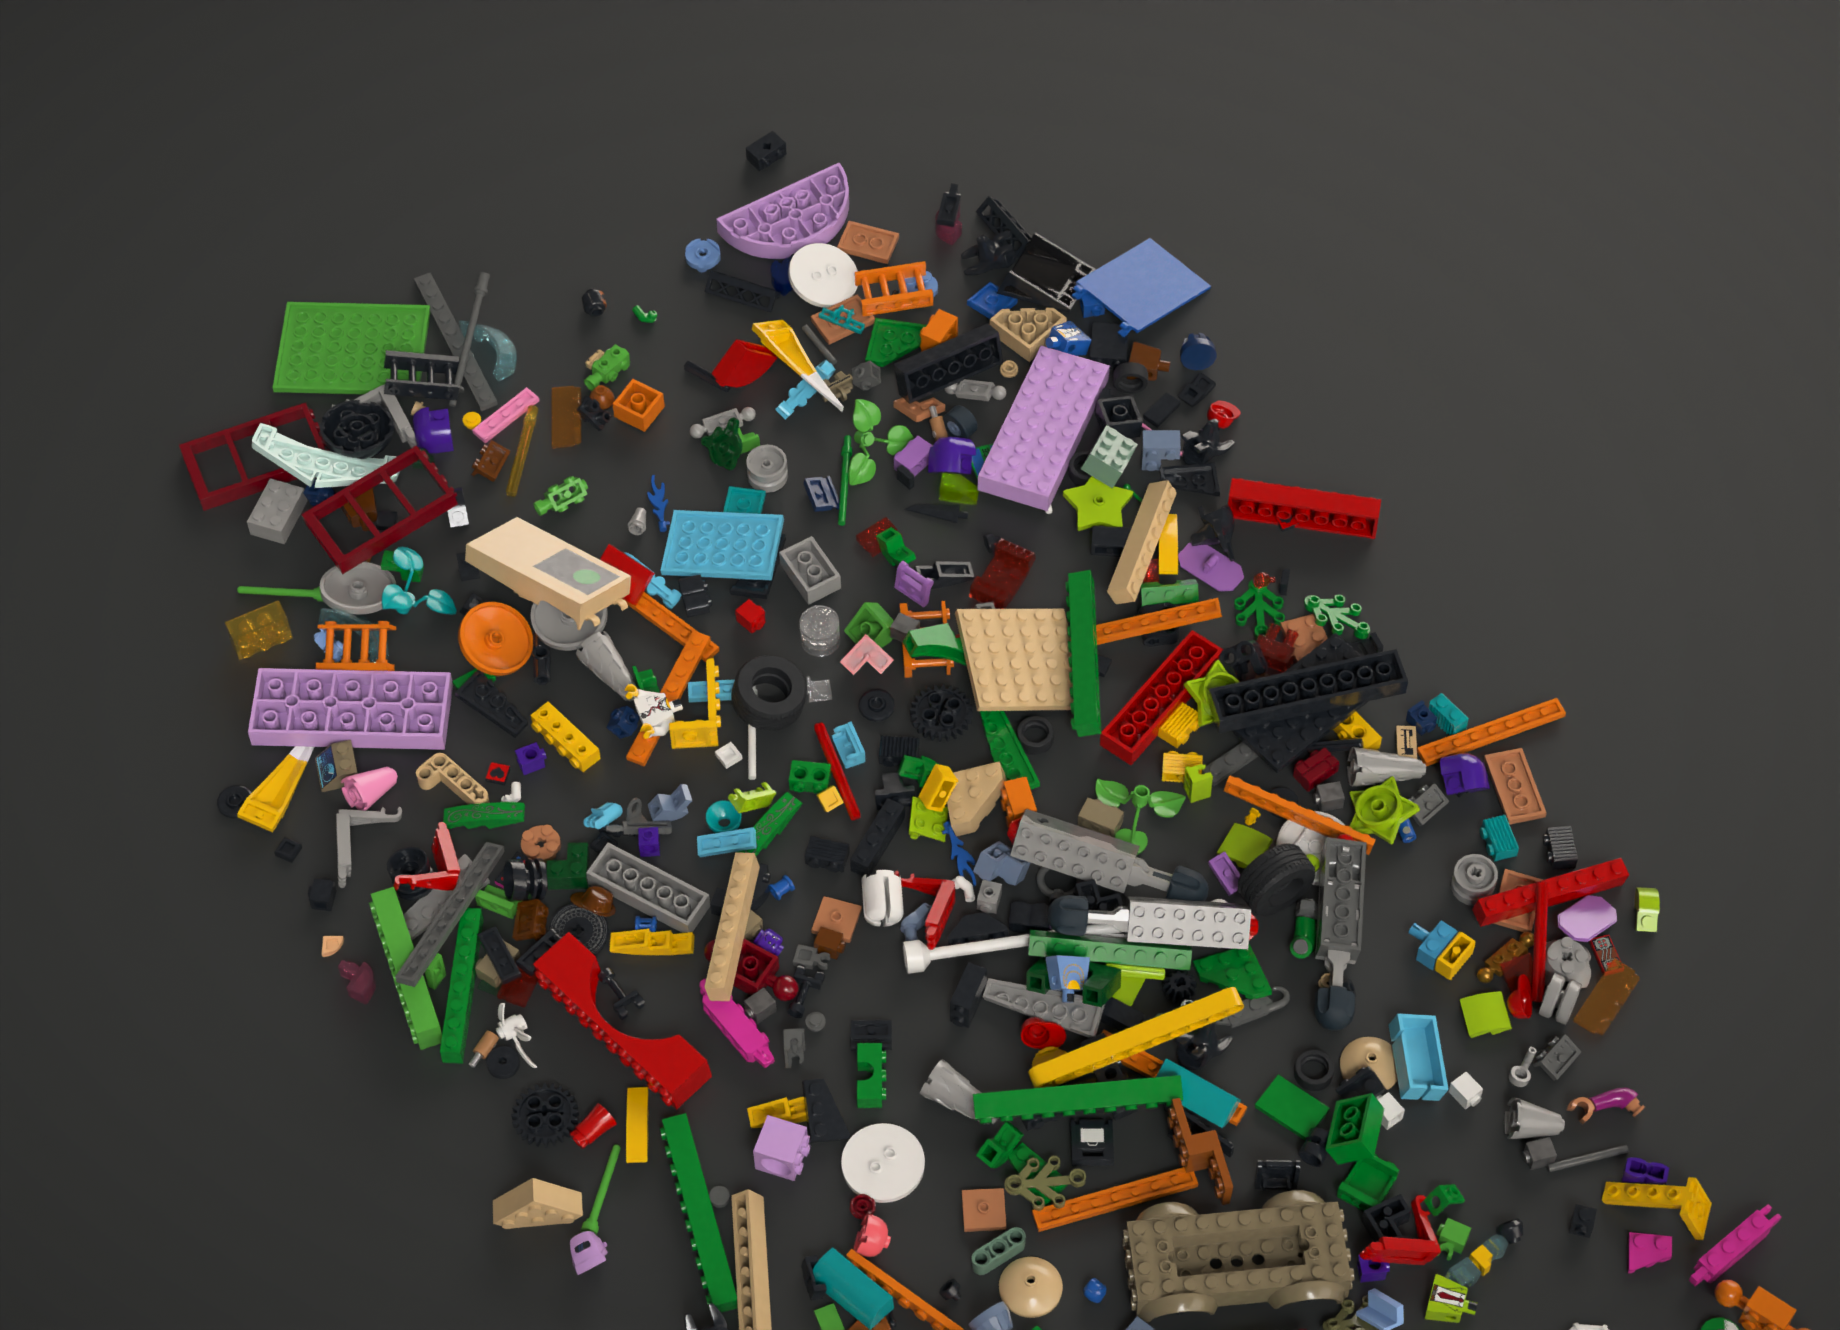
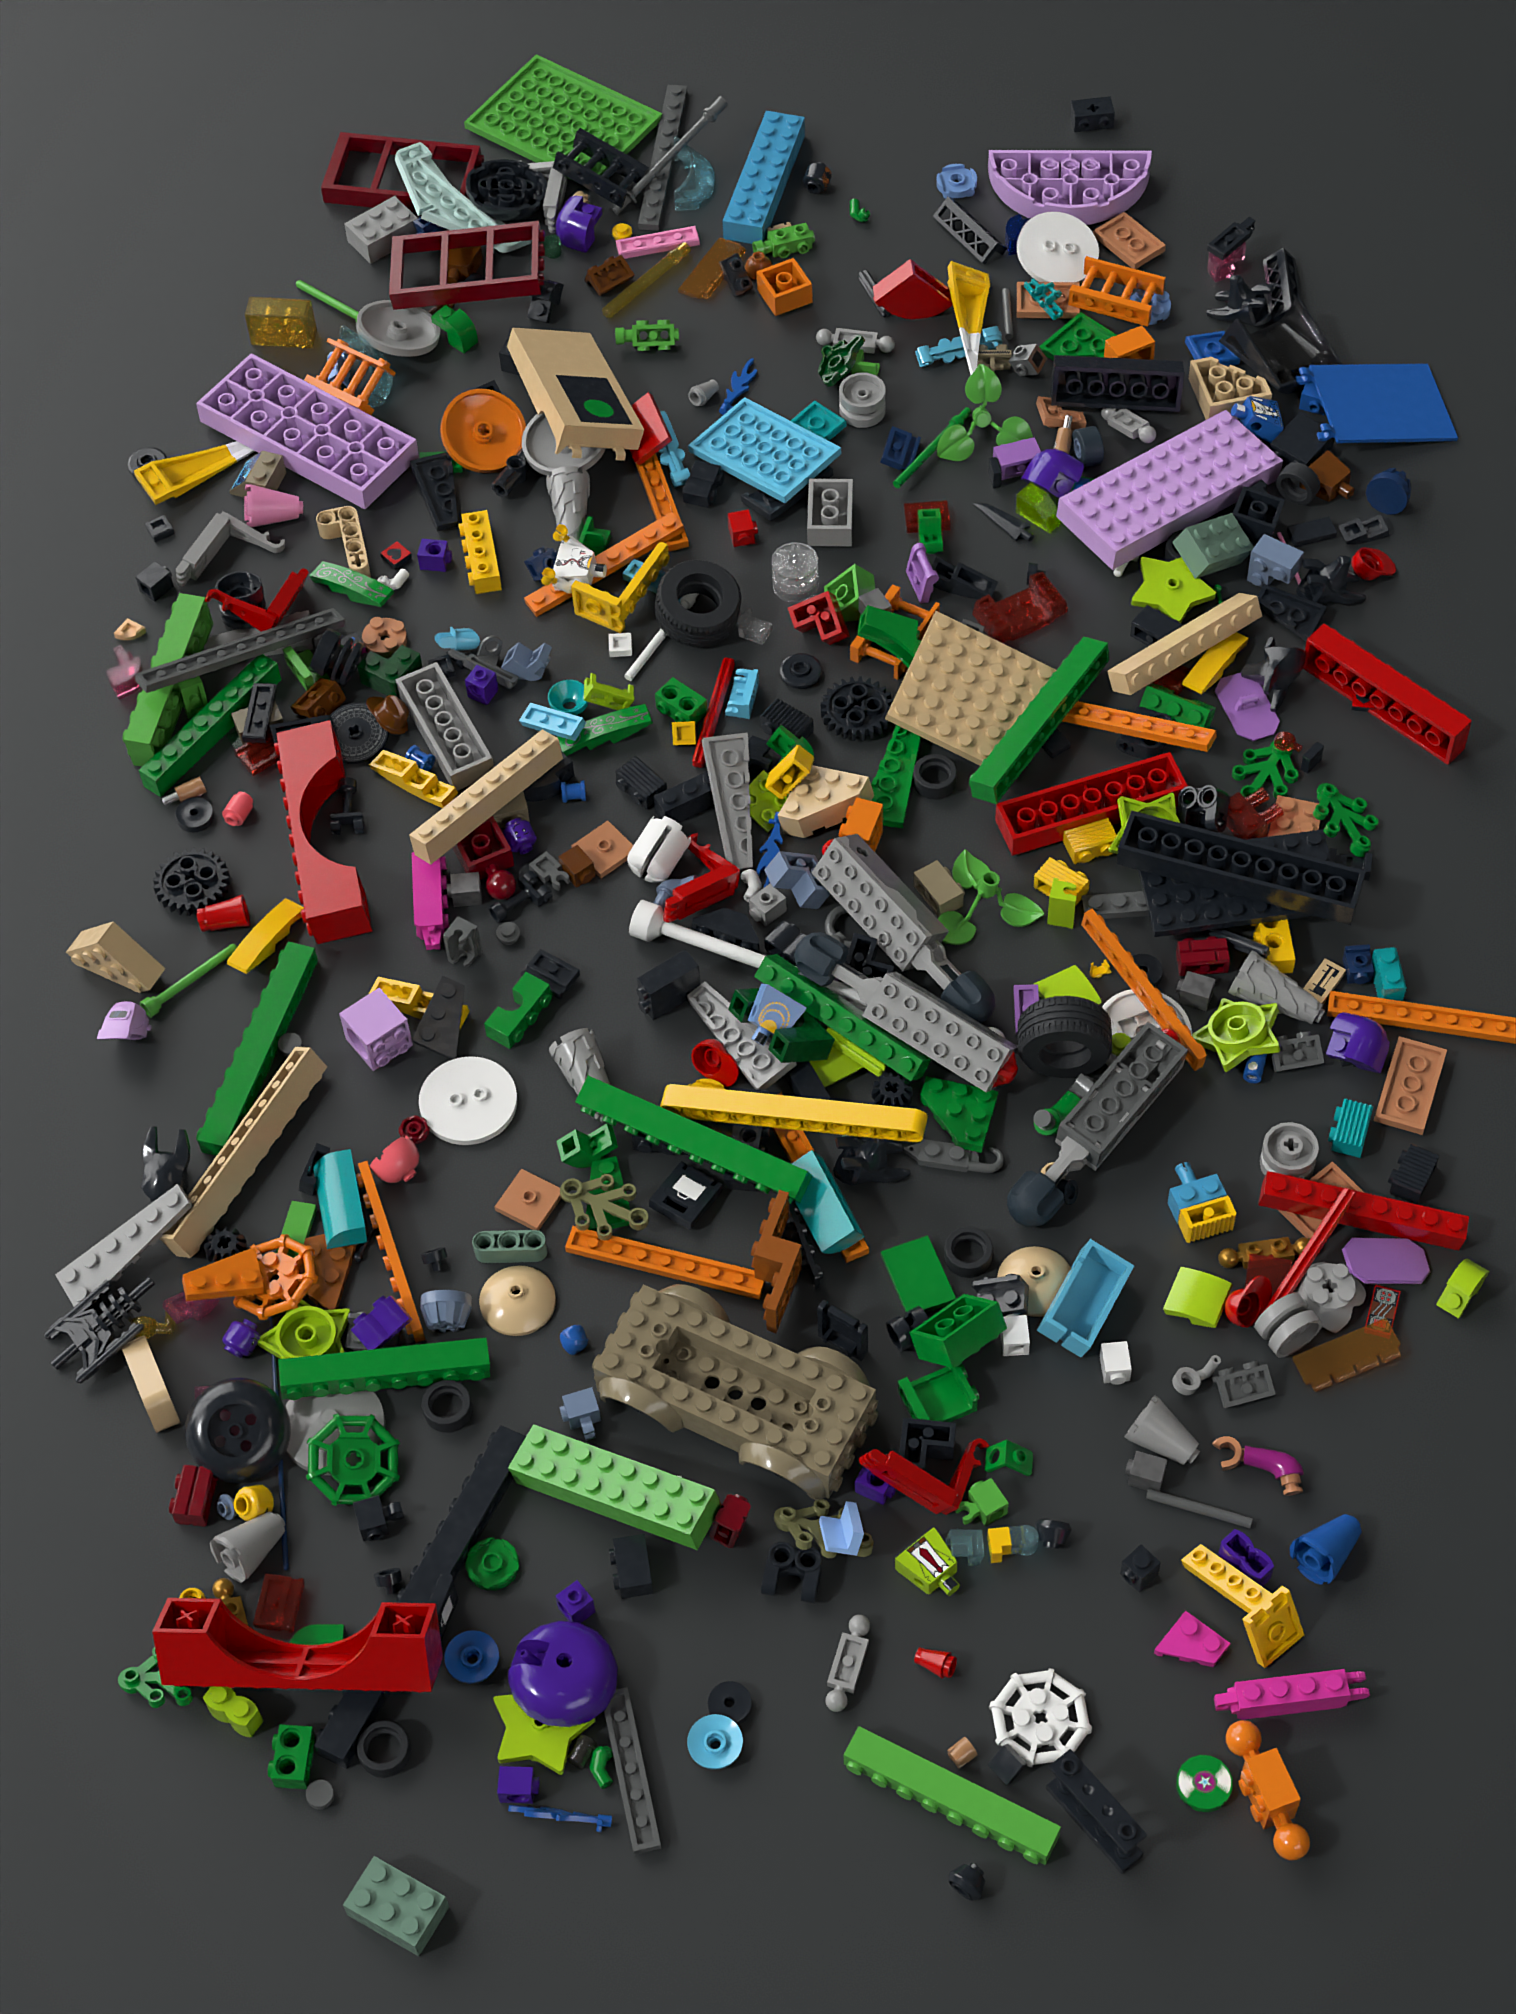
camera: 35 degrees right, 0 degrees up
teal plant [382,547,457,614] -> none
white plant [496,1003,537,1068] -> none
tan plate [1000,360,1018,378] -> none
none -> coral brick [222,792,253,826]
none -> light grey wing [702,733,753,871]
none -> dark azure brick [723,111,805,244]
none -> blue cone [1290,1514,1362,1585]

